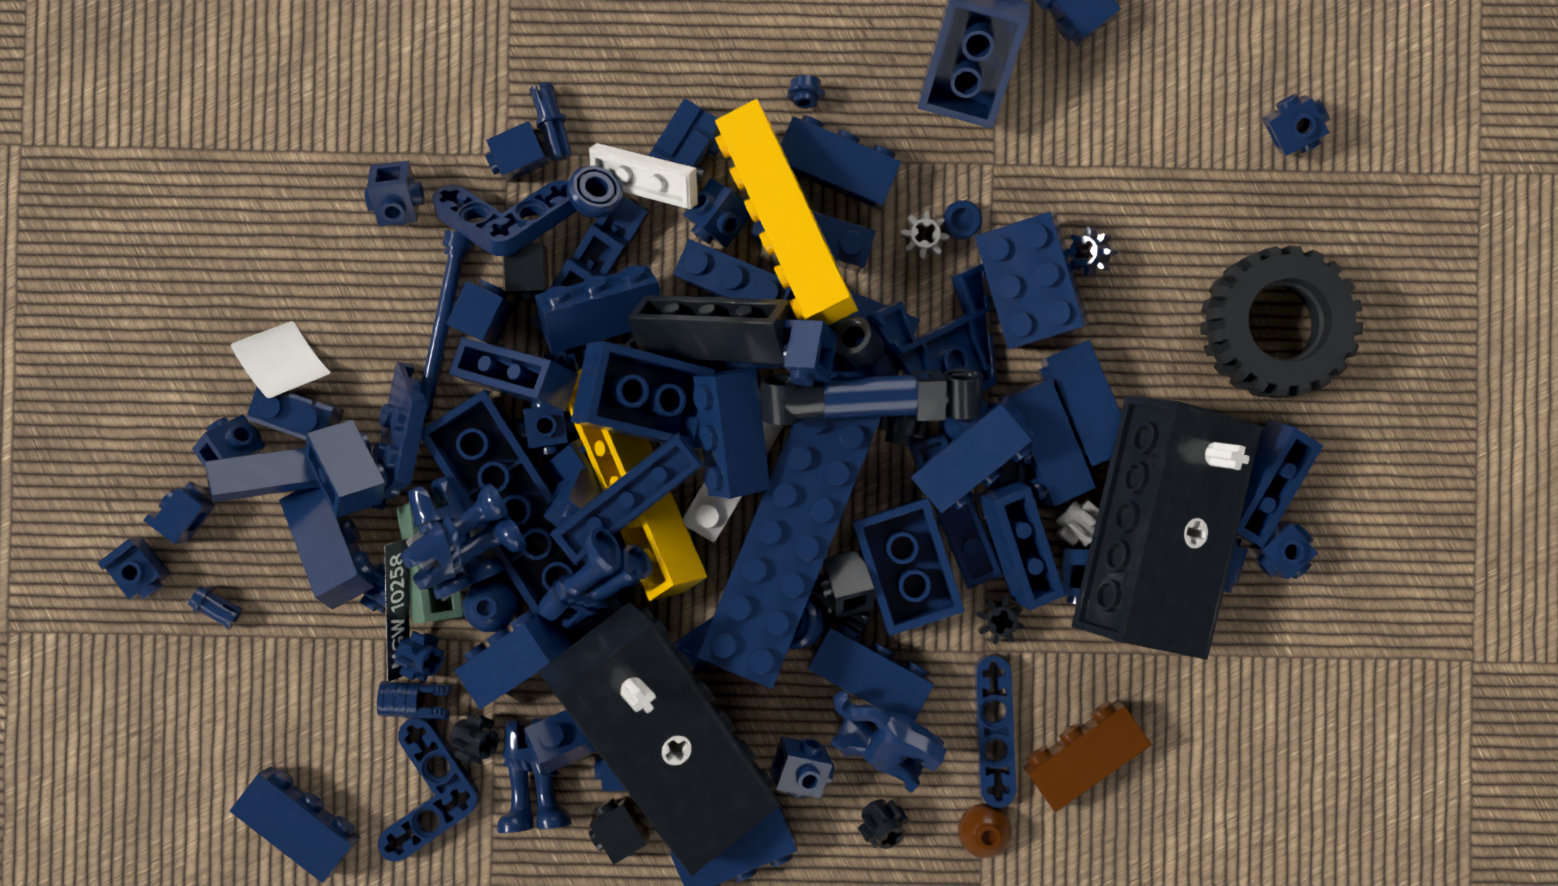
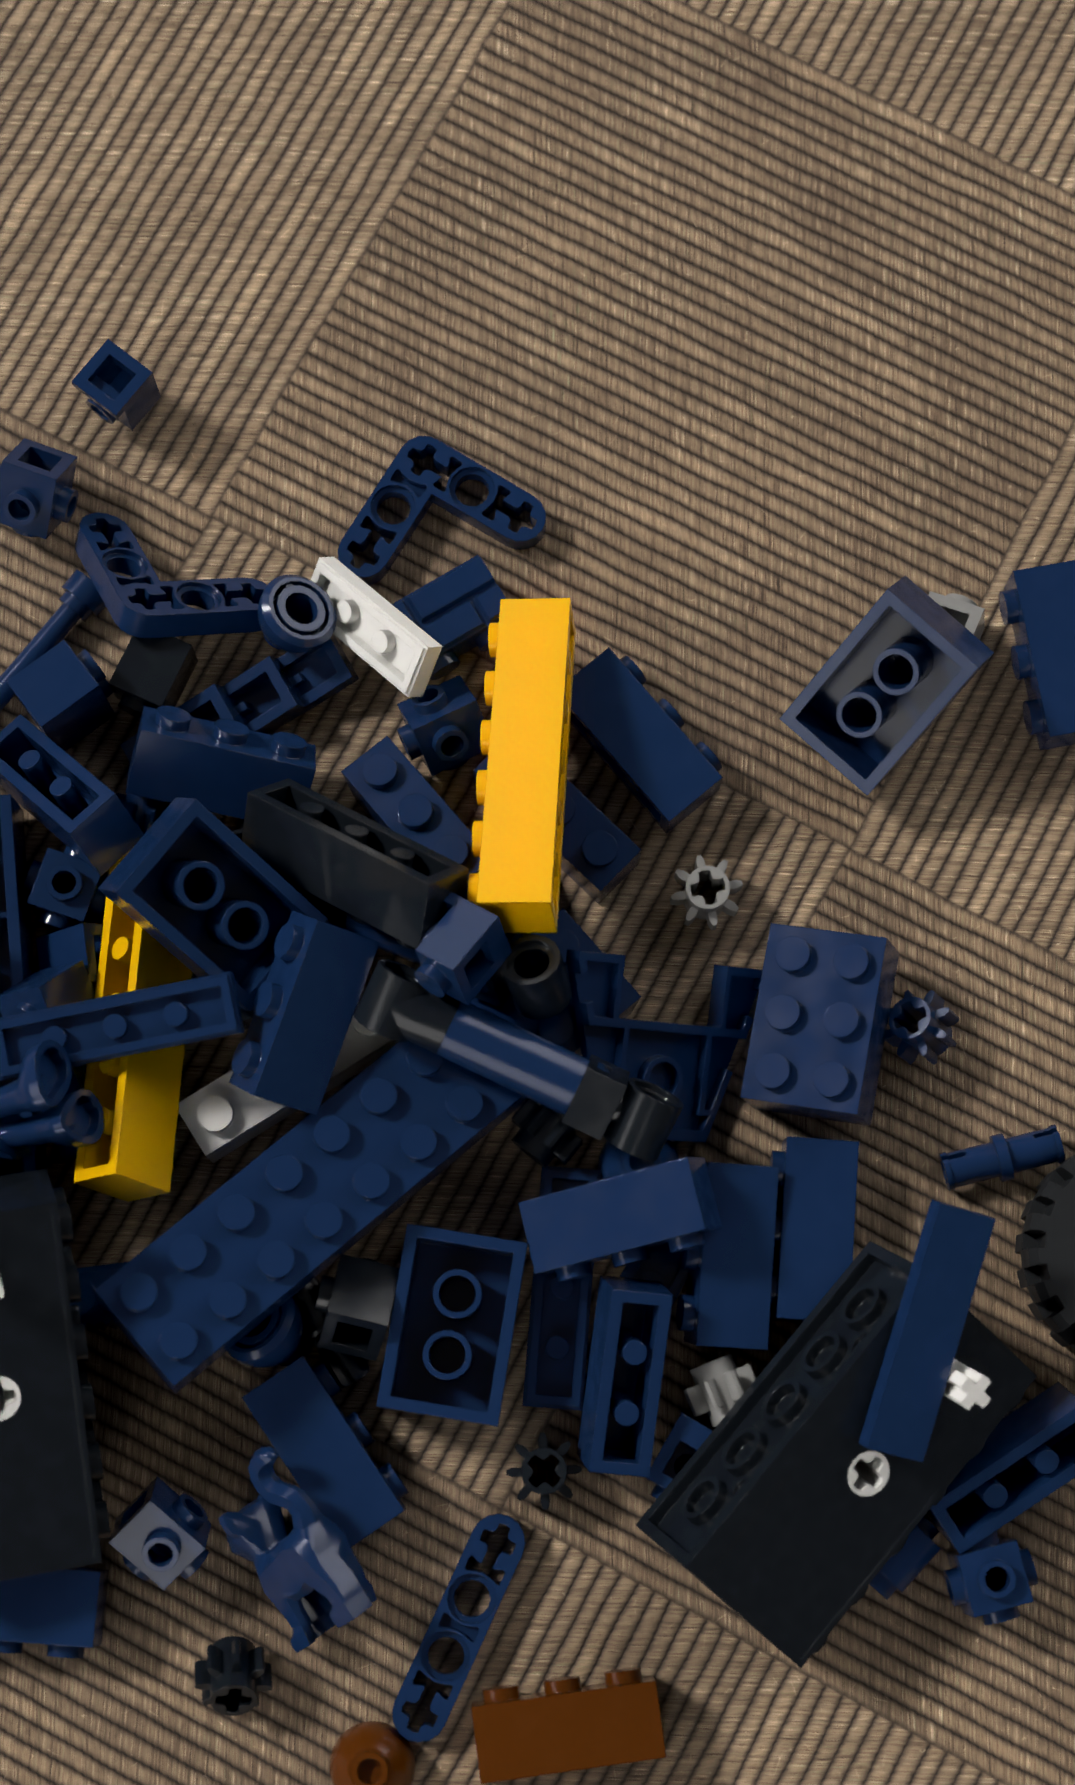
camera: 25 degrees right, 10 degrees down
dark blue brick [485,121,550,182] -> none
dark blue axle [529,82,572,161] -> none
dark blue plate [787,75,825,109] -> none
dark blue tile [942,200,982,240] -> none
none -> dark blue brick [71,339,161,430]
none -> dark blue beam [338,436,546,585]
none -> dark blue tile [858,1199,996,1463]
none -> dark blue pin [939,1125,1065,1191]

